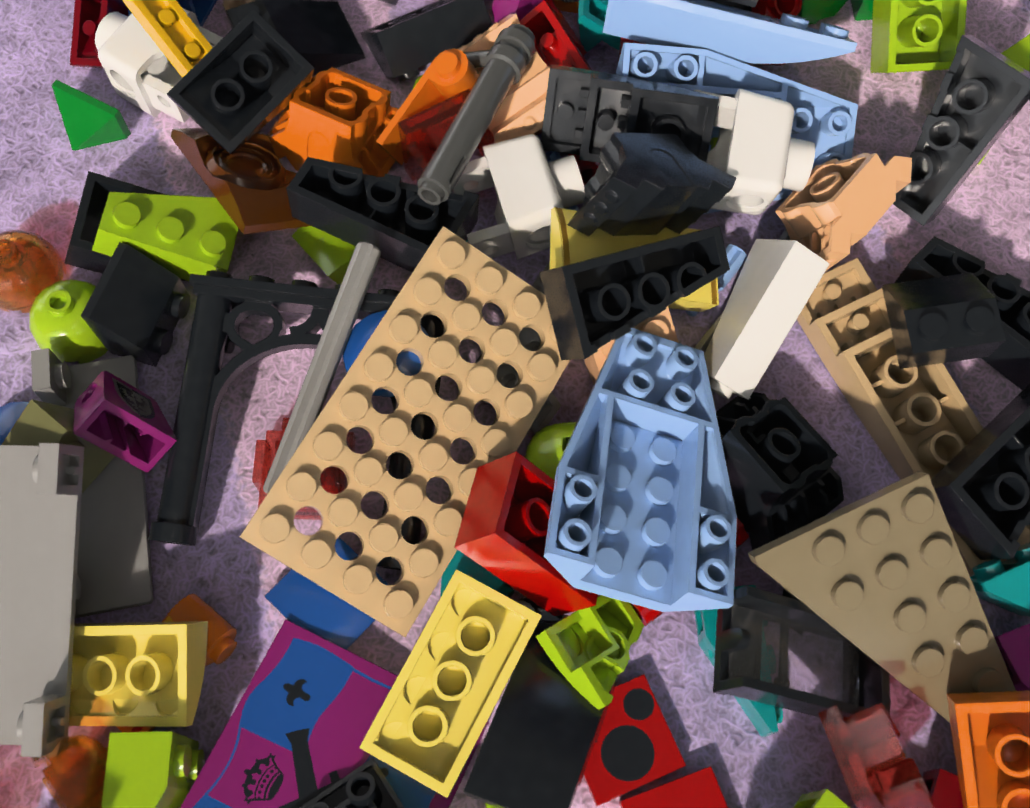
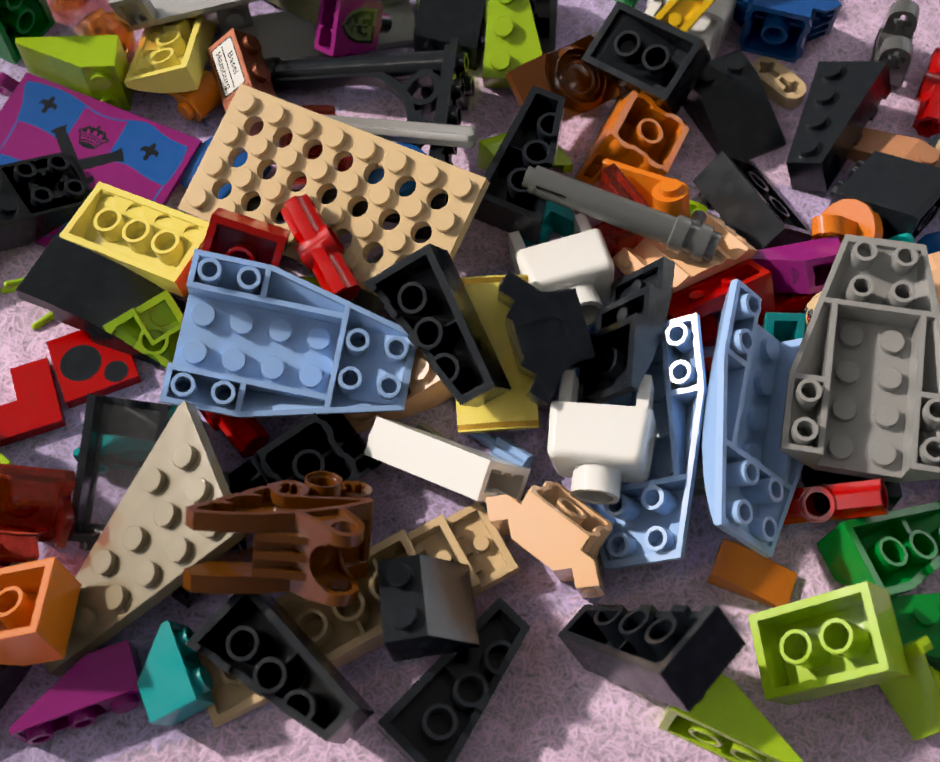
camera: 90 degrees right, 5 degrees down
none -> reddish brown piece [183,471,374,607]
none -> copper brick [206,28,278,136]
none -> red piece [280,194,361,301]
none -> orange slope [707,538,798,608]

